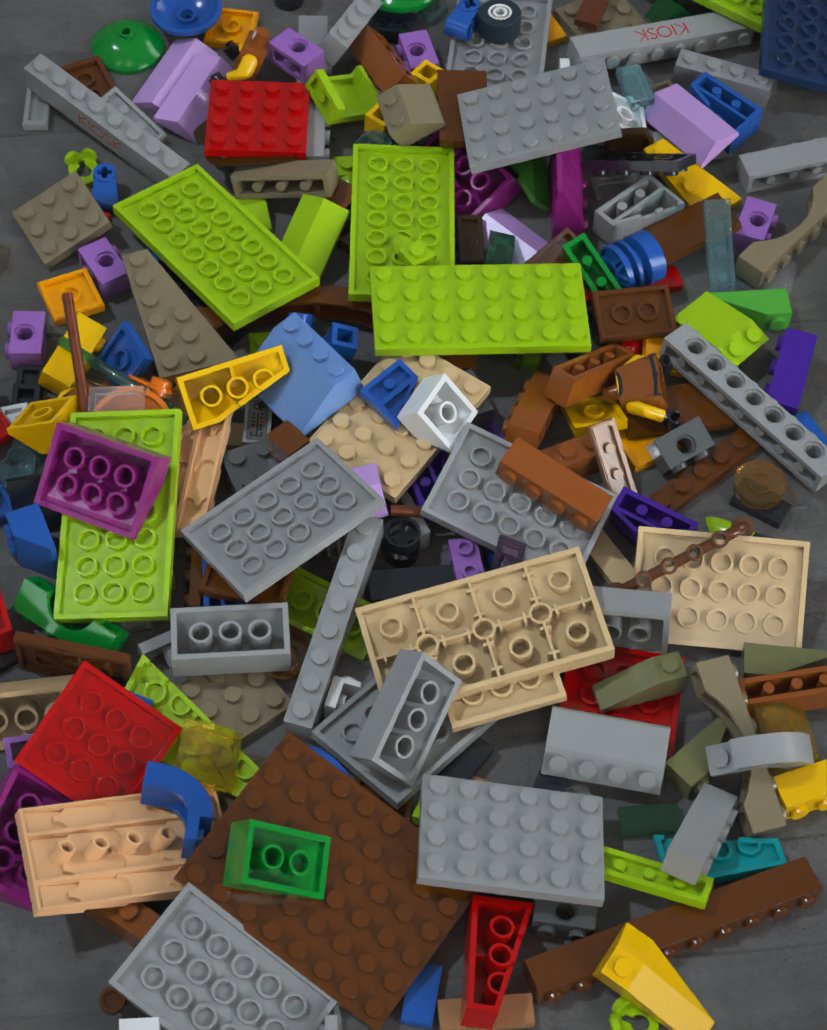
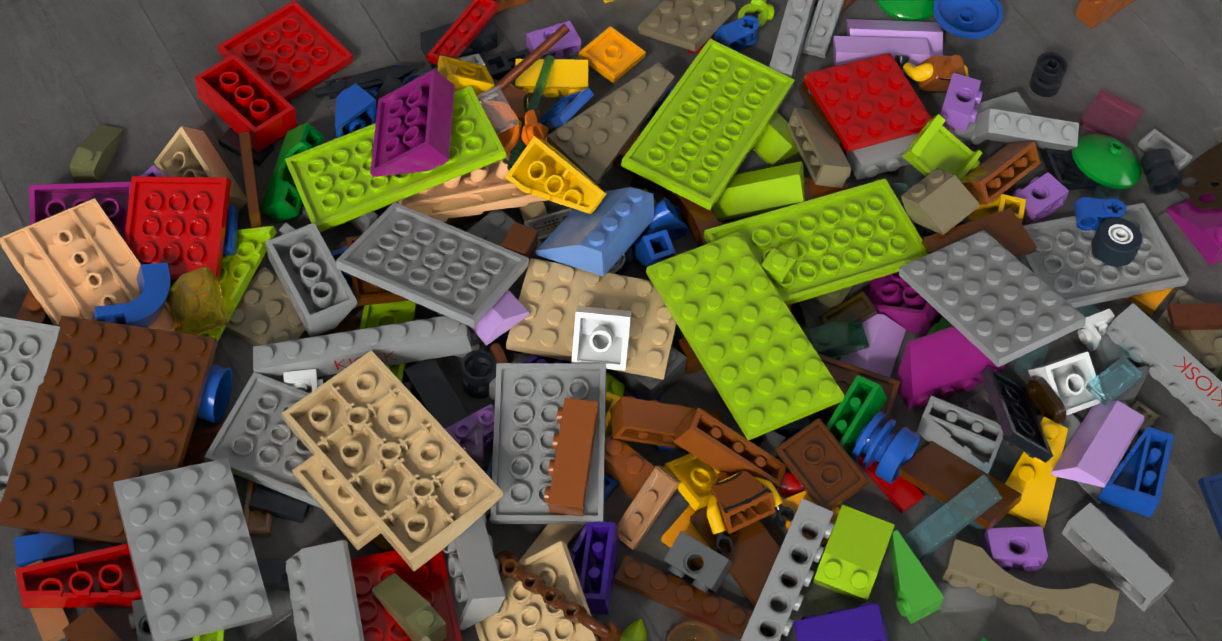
camera: 65 degrees right, 0 degrees up
medium lavender brick [78,237,131,300] -> none
light orange tile [203,8,259,49] -> none
green slope [223,819,331,900] -> none
light grey slope [349,649,462,787] -> none
blue wing [359,358,418,431] -> none
light grey brick [672,49,774,111] -> none

